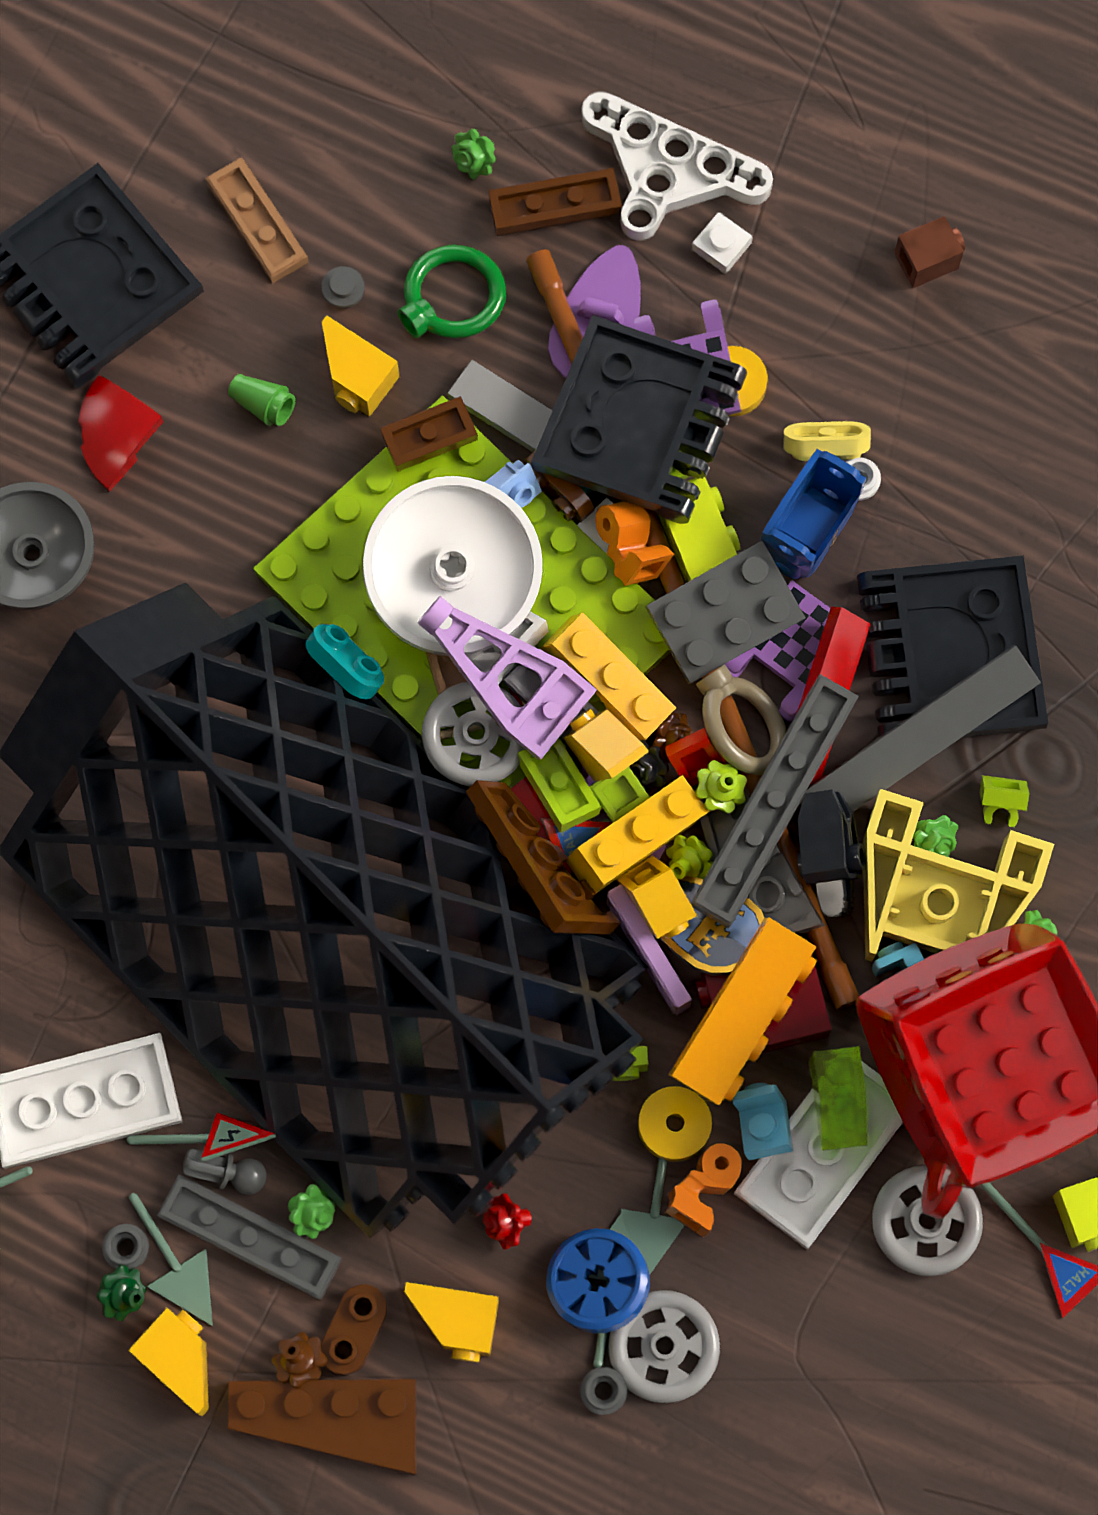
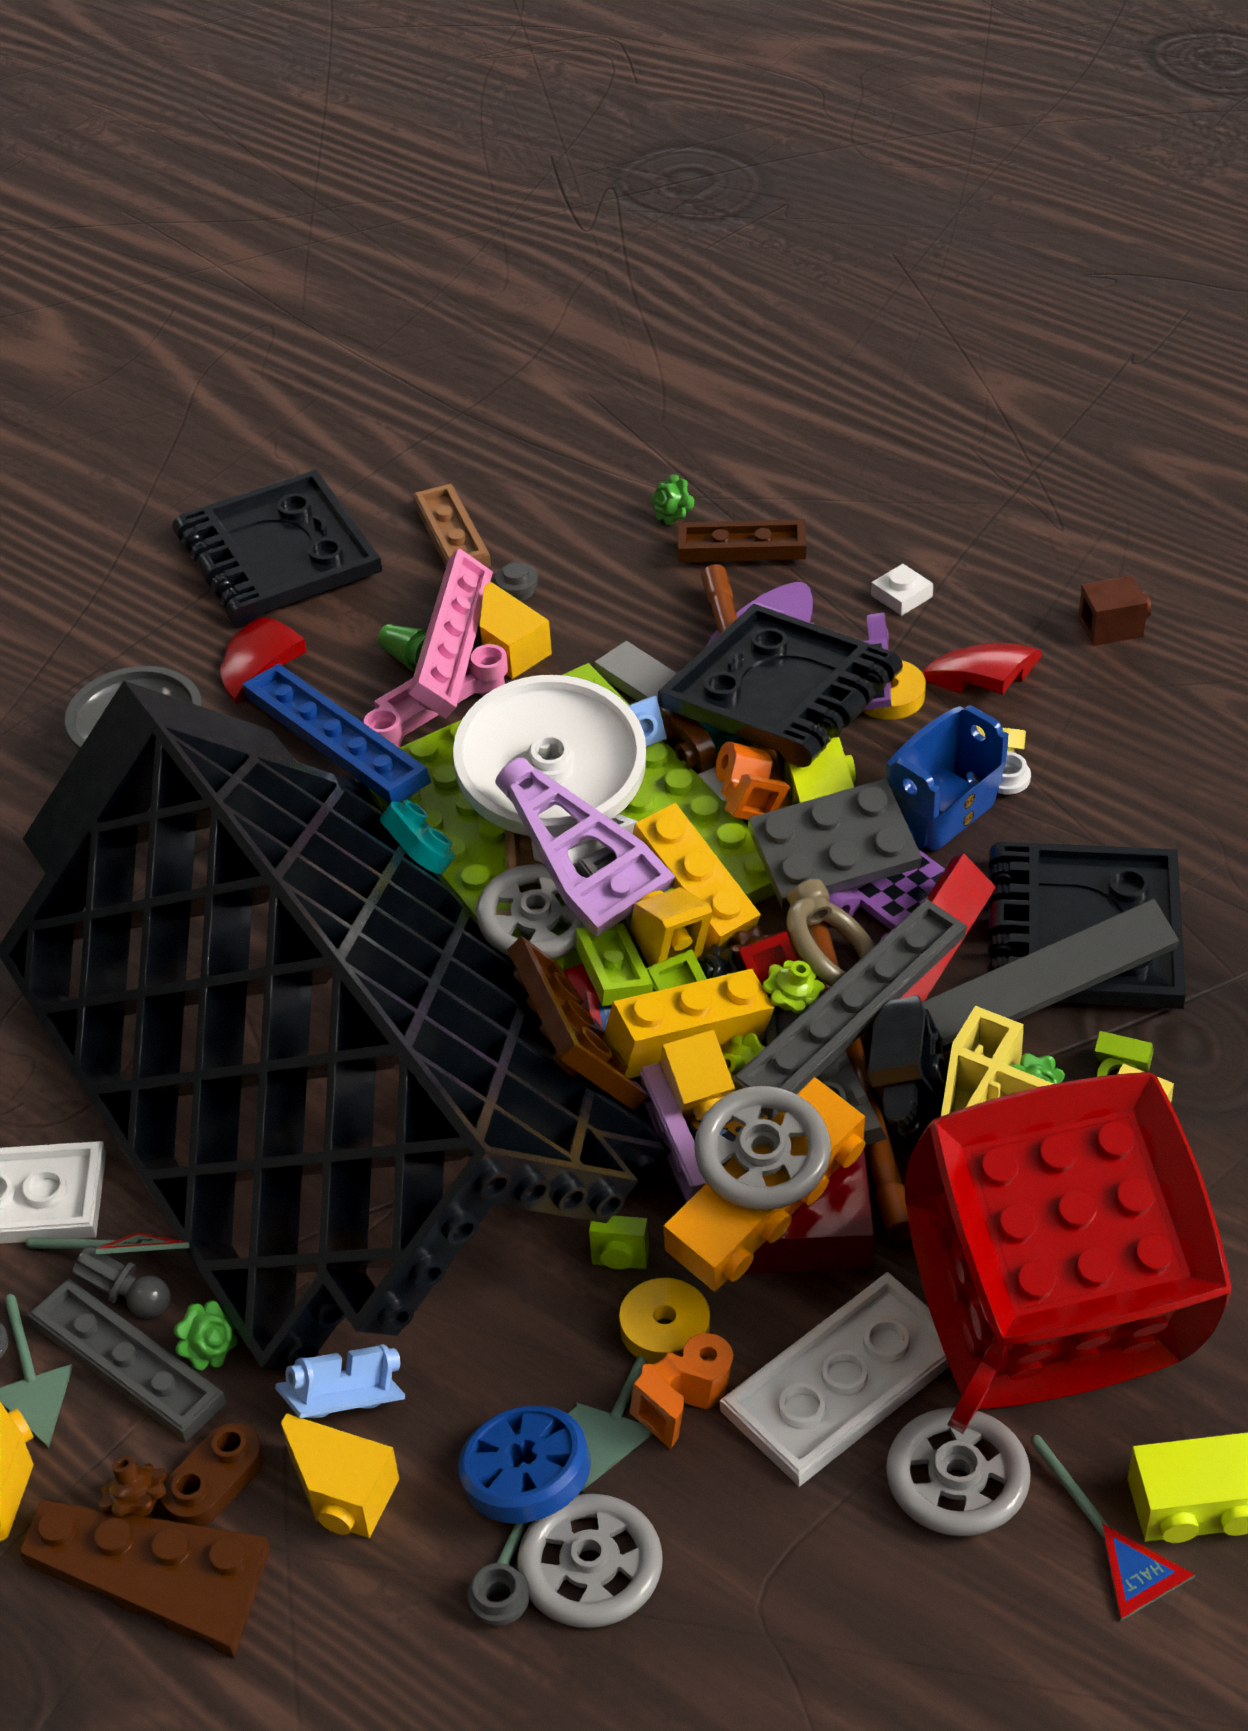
camera: 15 degrees right, 30 degrees down
reddish brown plate [380,396,478,472] -> none
green piece [397,245,506,339] -> none
red plant [482,1193,532,1250] -> none
white beam [582,92,773,241] -> none
medium azure bracket [733,1083,793,1160] -> none
clear neon green slope [809,1047,868,1151] -> none
none -> blue plate [242,663,431,803]
none -> light blue hinge [275,1344,405,1419]
none -> bright pink plate [364,644,508,748]
none -> bright pink plate [408,548,493,719]
none -> light grey plate [694,1086,831,1210]
none -> red brick [922,643,1042,695]

